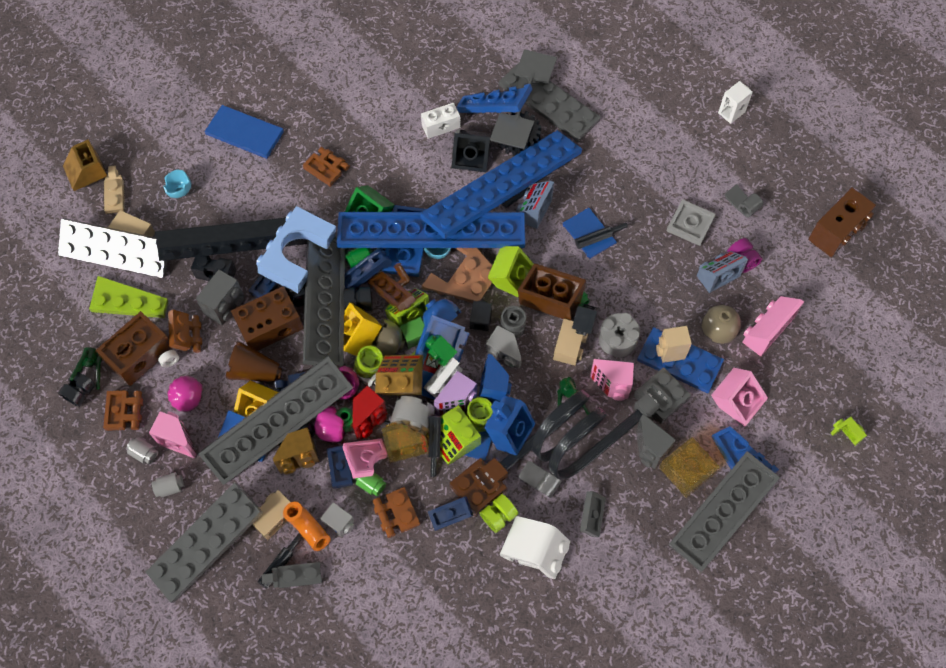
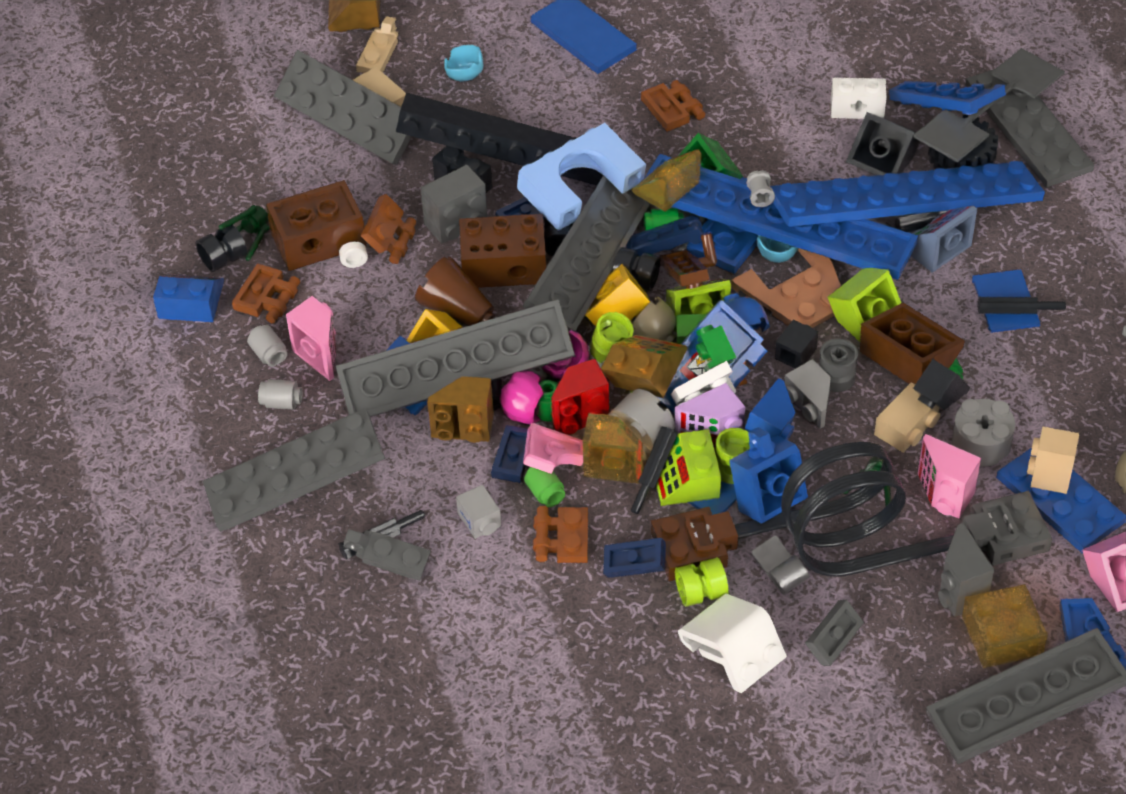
camera: 25 degrees right, 15 degrees down
lime wing [89,276,169,318] -> none
dark pink hair [168,375,203,412] -> none
tan brick [252,490,290,540] -> none
orange cylinder [283,501,330,551] -> none
none -> blue slope [153,274,224,322]
none -> clear yellow slope [631,149,701,212]
none -> light grey bush [746,170,775,207]

